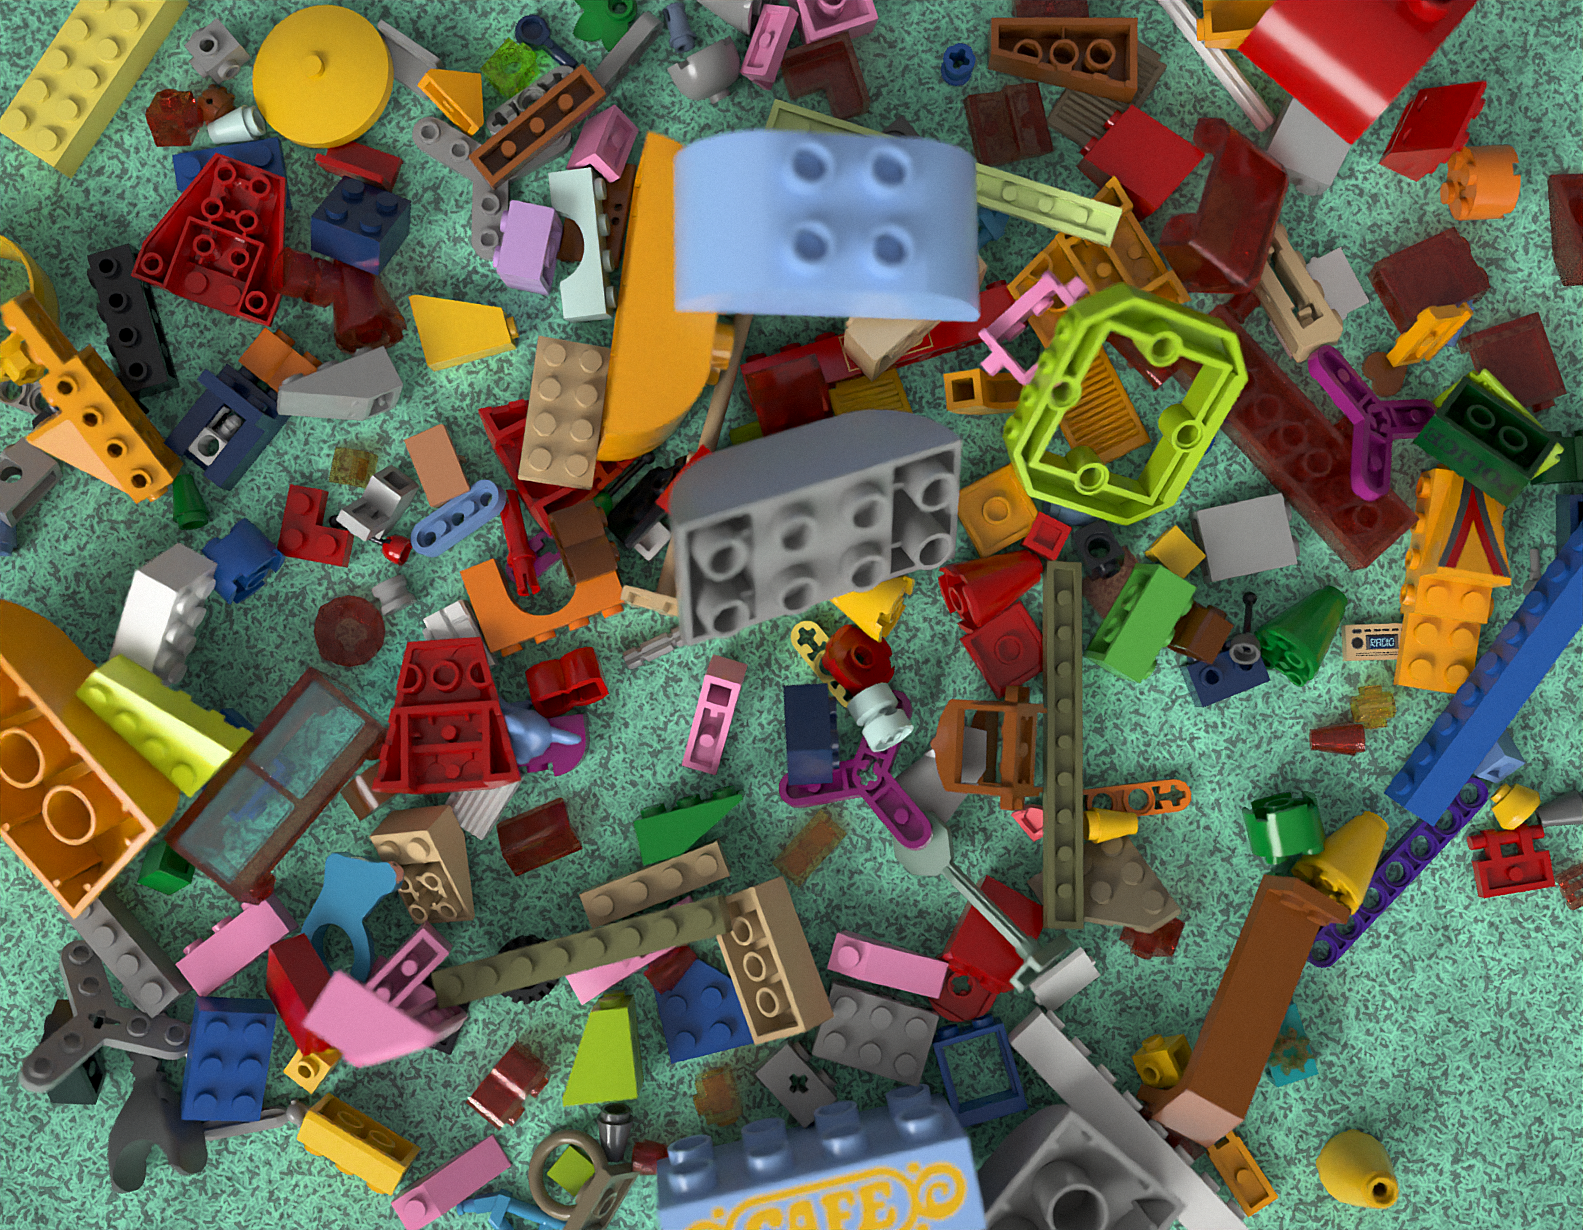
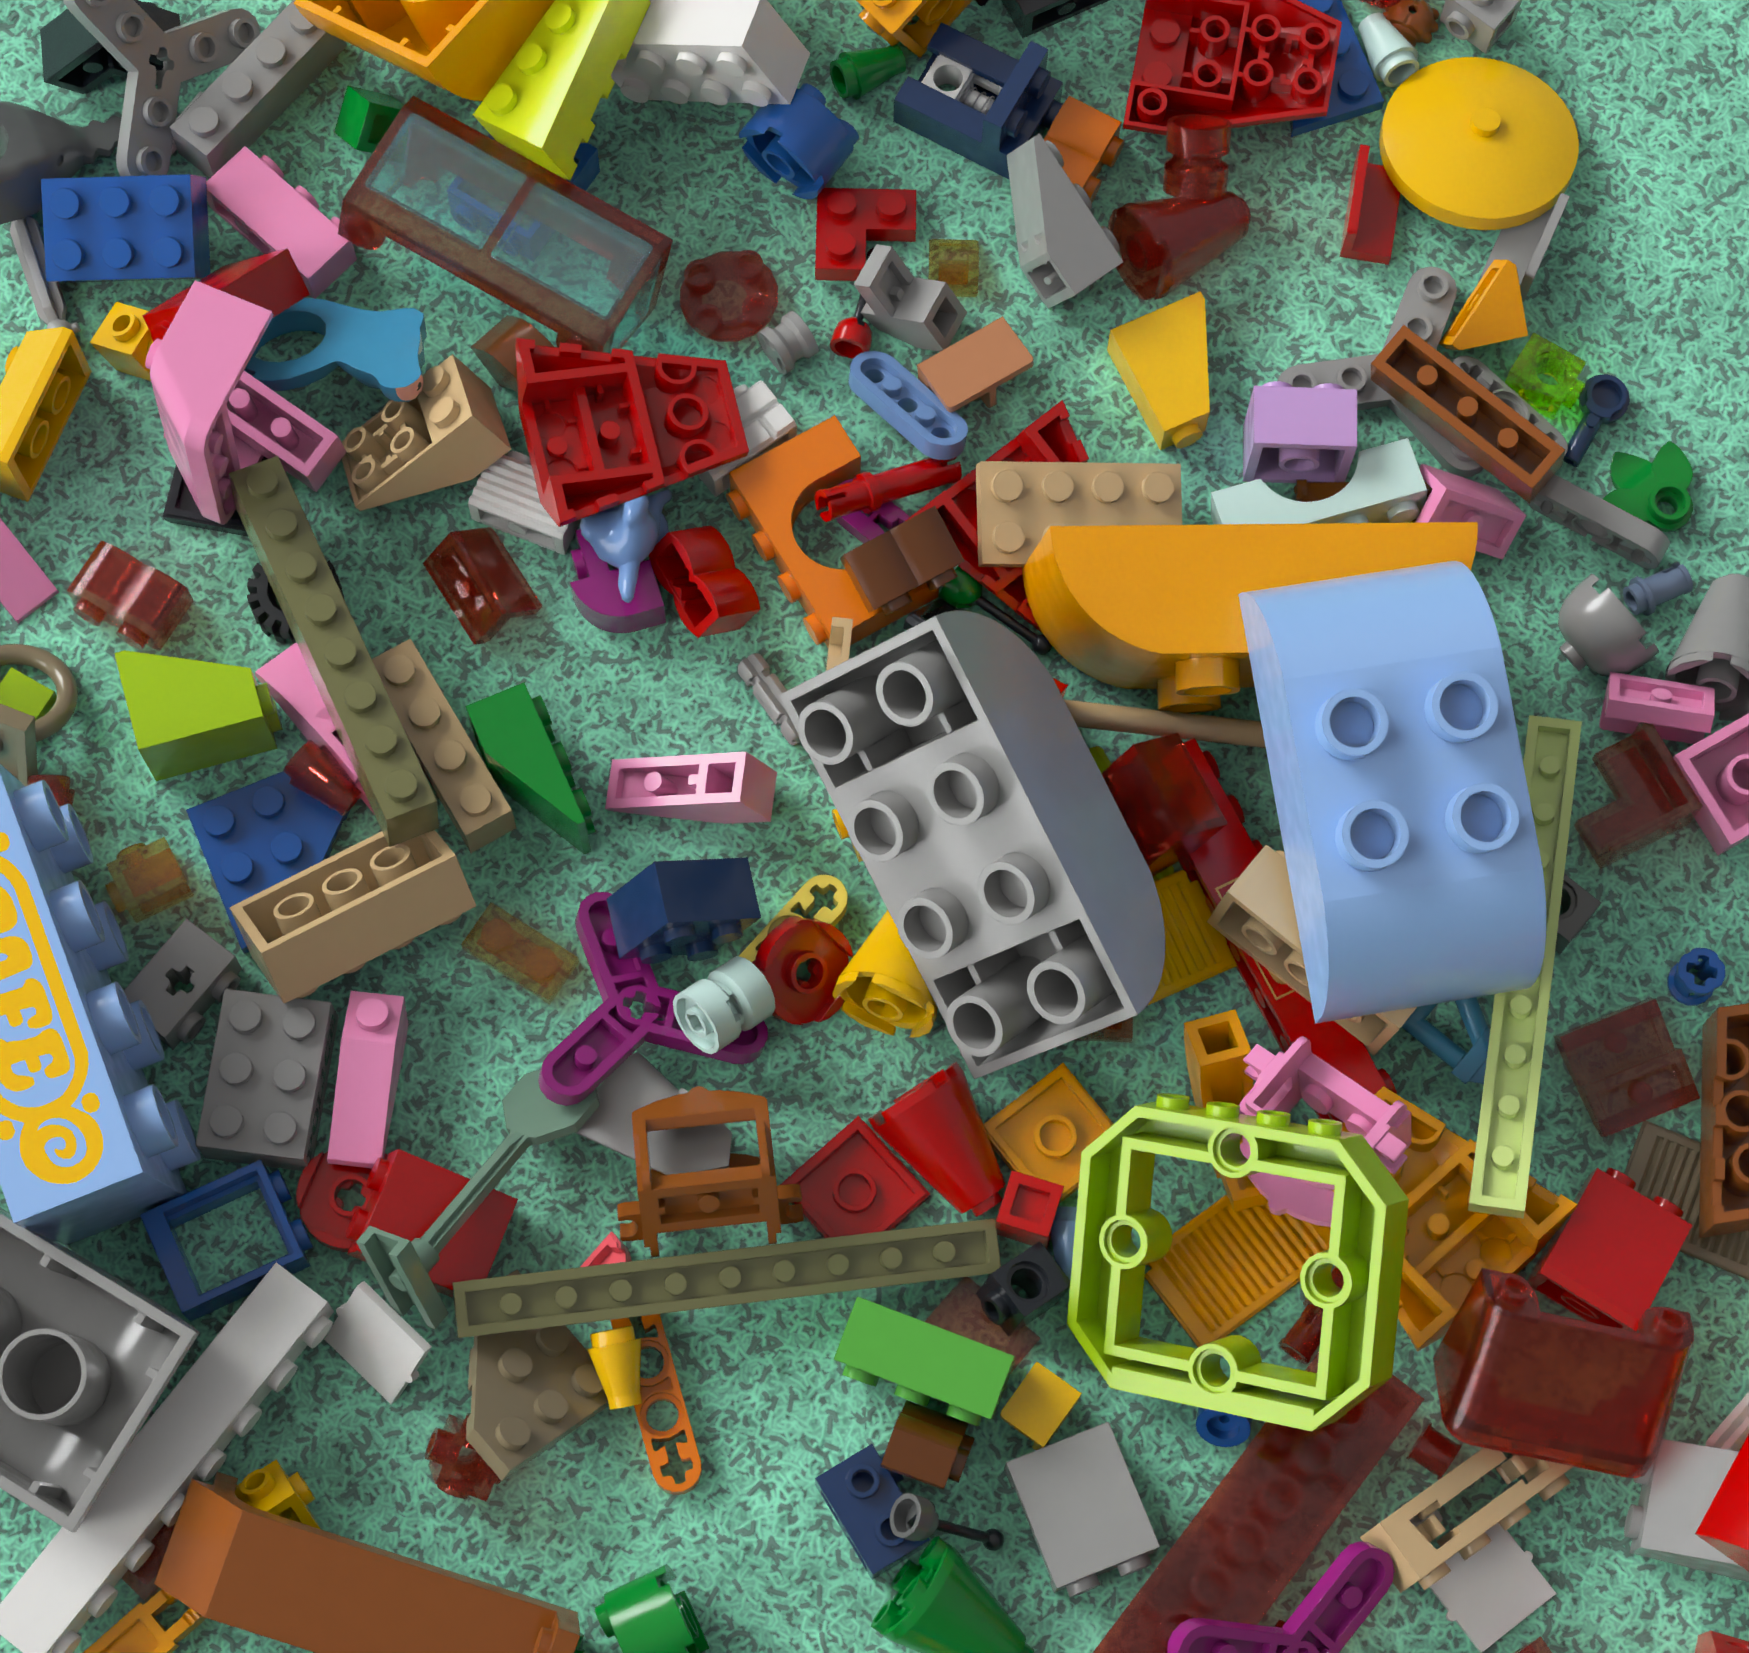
camera: 75 degrees right, 15 degrees down
dark blue brick [311,175,411,276] -> none
dark grey cone [597,1103,633,1162] -> none

